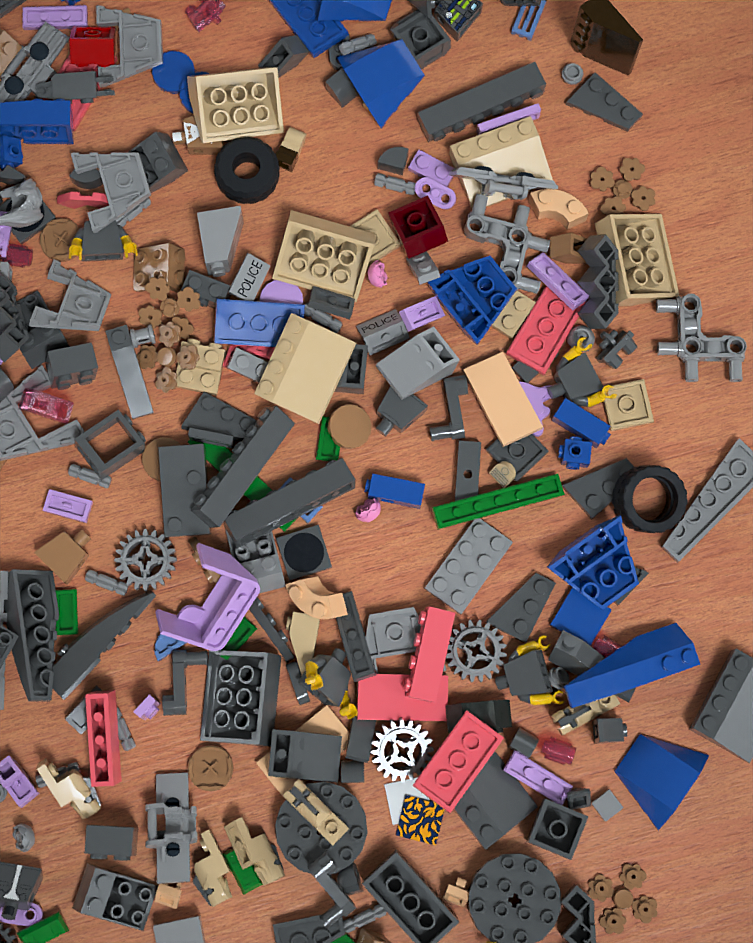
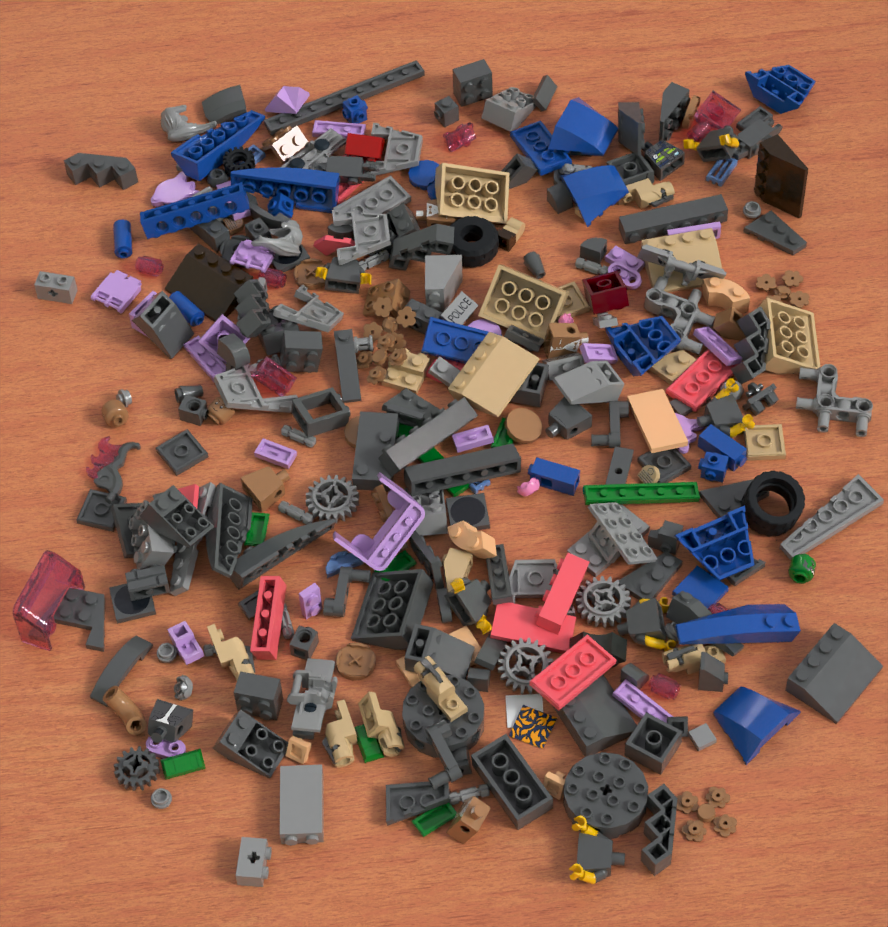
camera: 15 degrees right, 25 degrees down
none -> dark grey brick [289,625,319,660]
none -> light grey plate [333,175,411,227]
none -> dark grey brick [388,224,454,271]
none -> lavender plate [452,425,494,453]
none -> dark grey cone [523,251,546,279]
none -> medium nougat torso [543,323,589,359]
none -> light grey bracket [588,502,657,565]
none -> tan plate [617,178,675,209]
none -> dark grey brick [648,520,684,555]
none -> green head [788,554,816,584]

